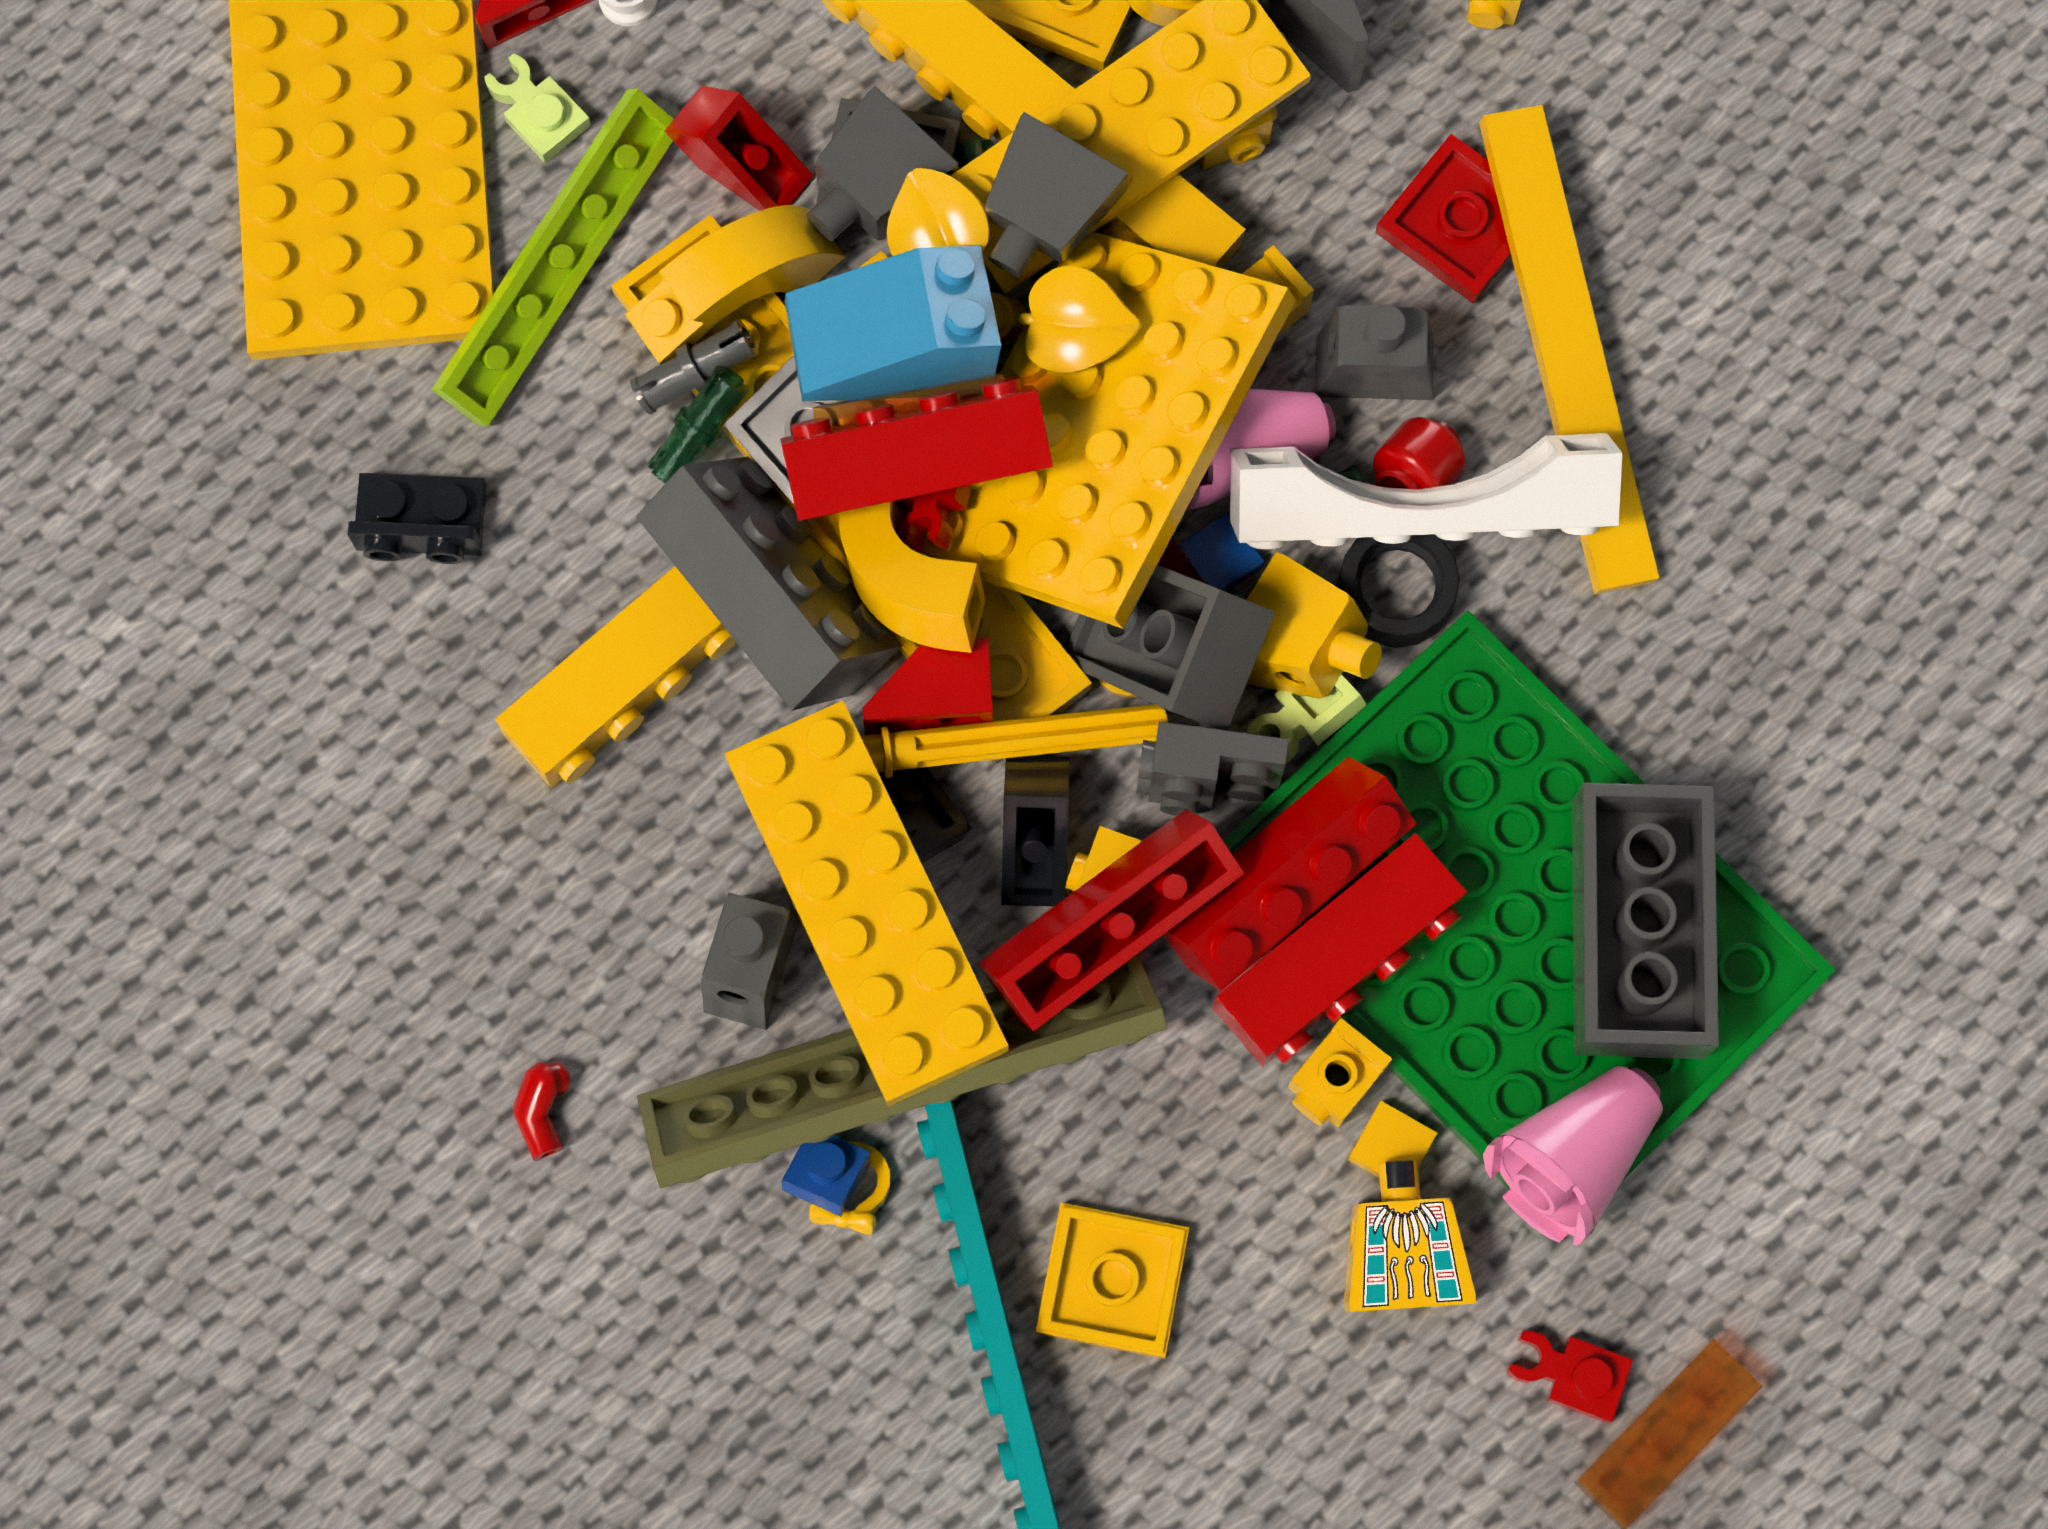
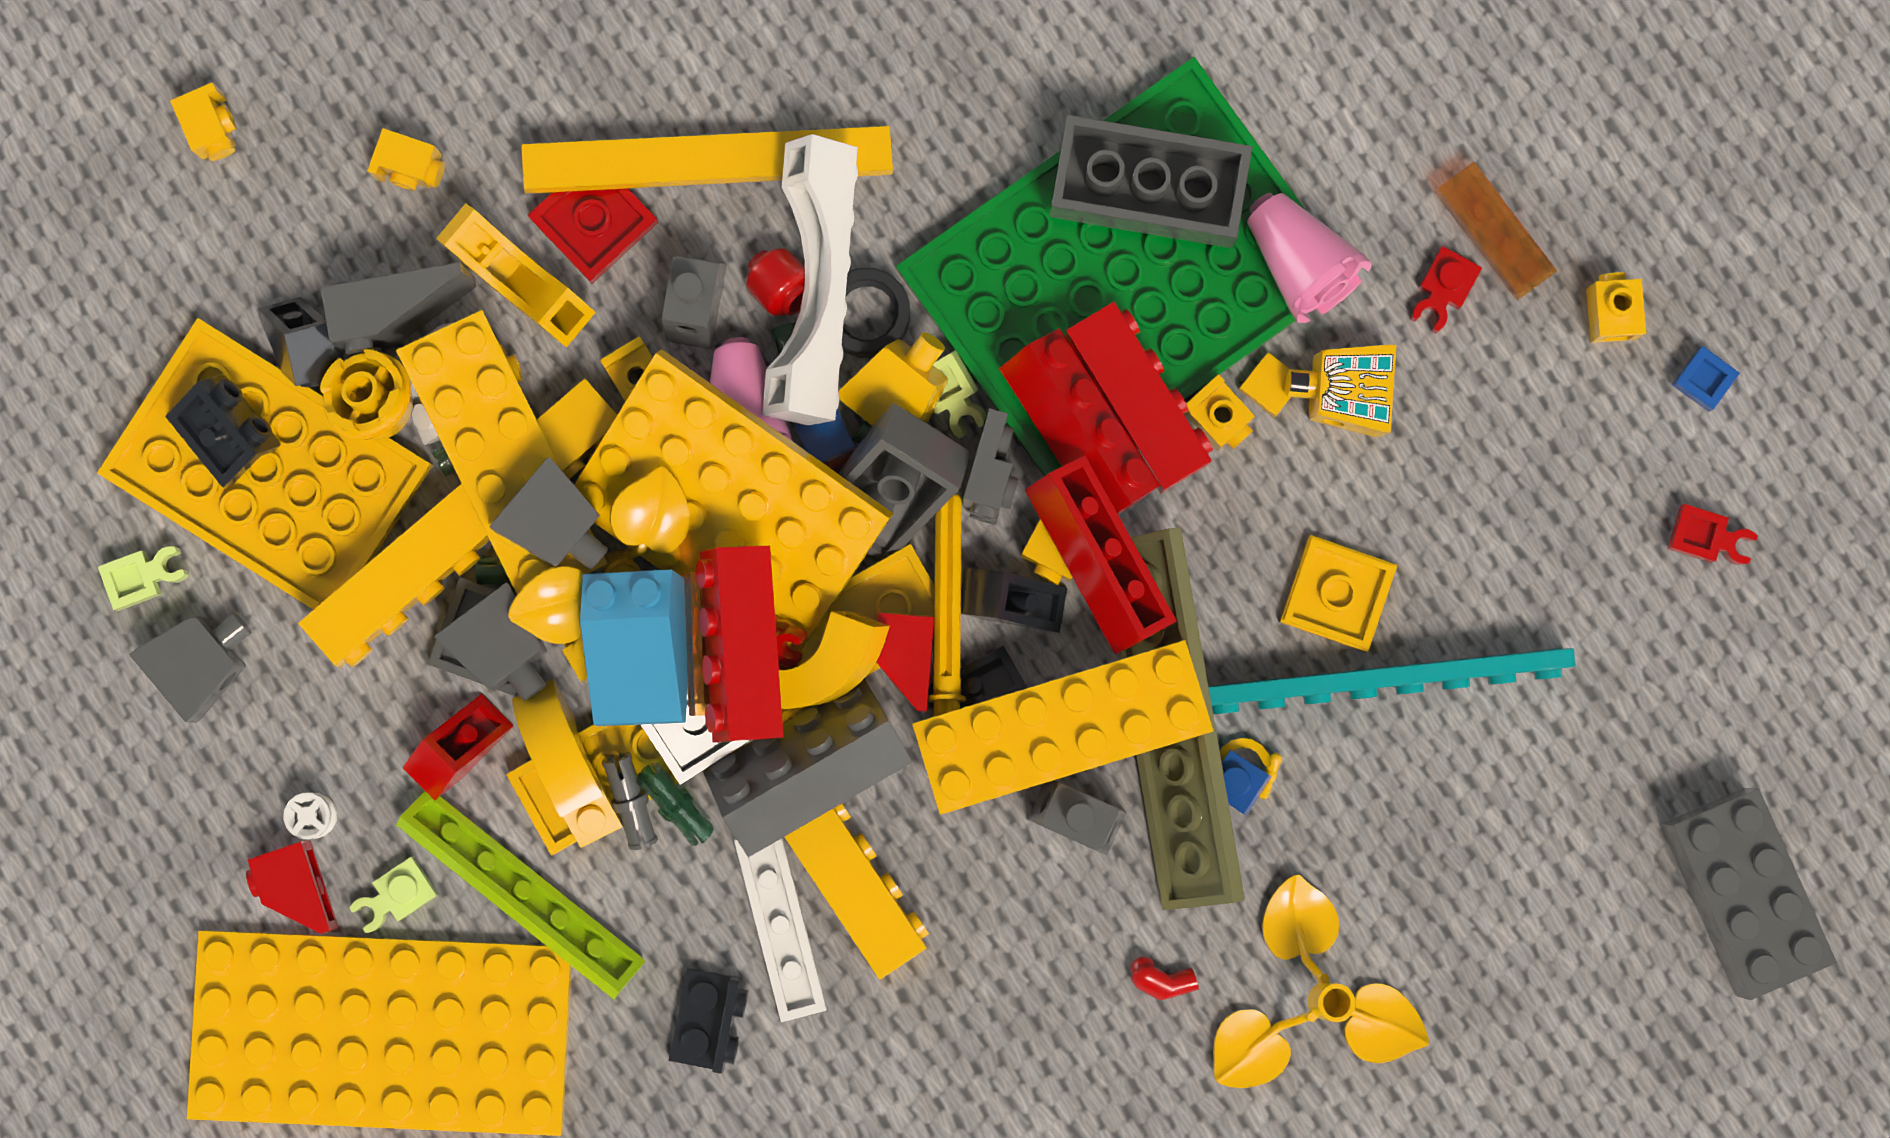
camera: 80 degrees left, 10 degrees up
none -> yellow arch [436,203,596,348]
none -> white plate [734,838,827,1022]
none -> yellow plant [1213,875,1429,1088]

